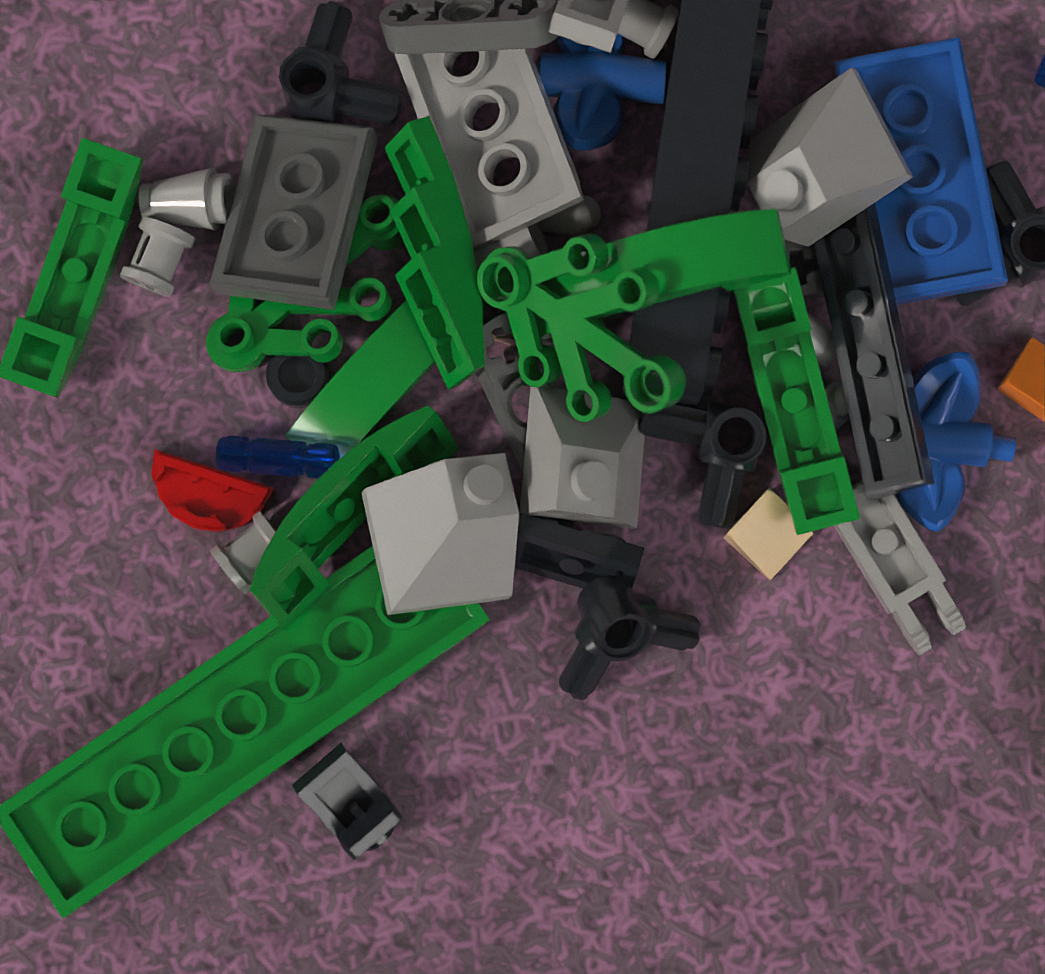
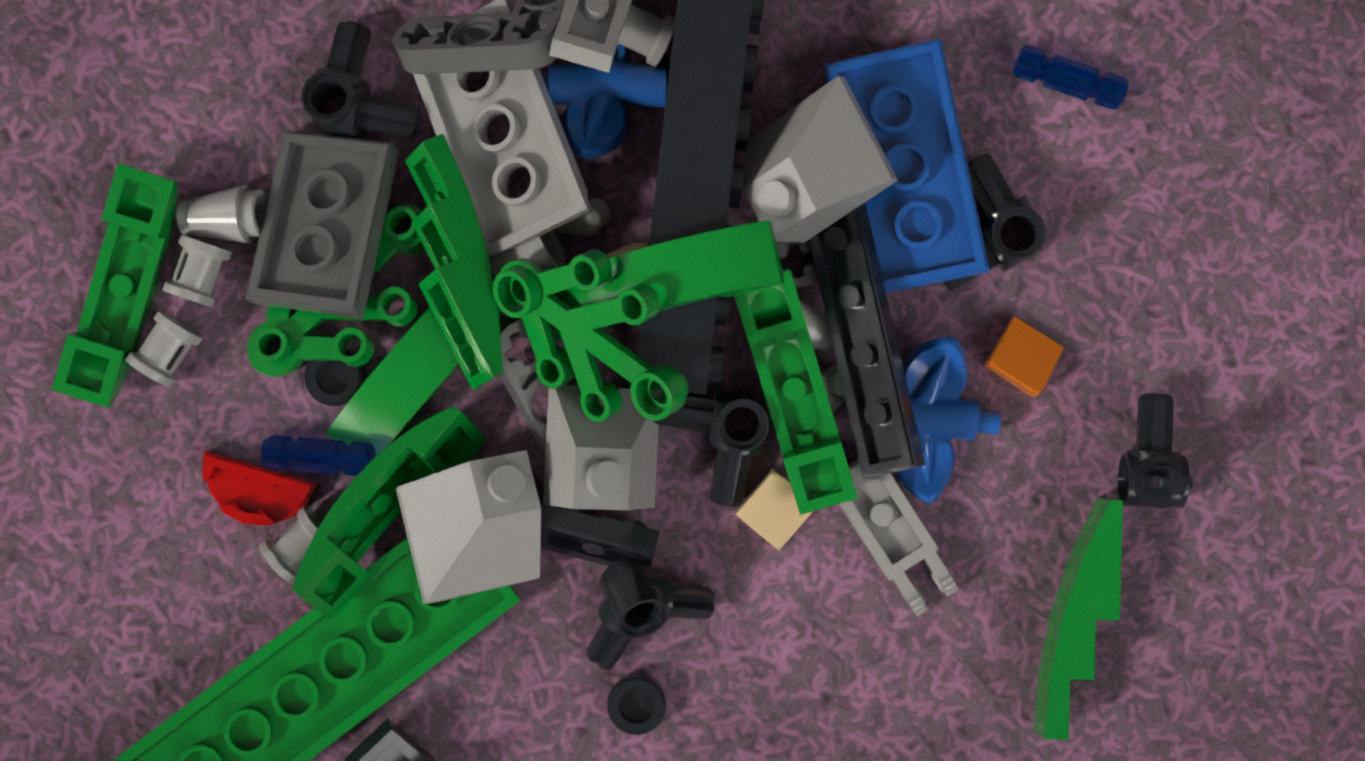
camera: 10 degrees left, 5 degrees up
none -> light grey bush [125,310,204,388]
none -> black tile [607,673,666,735]

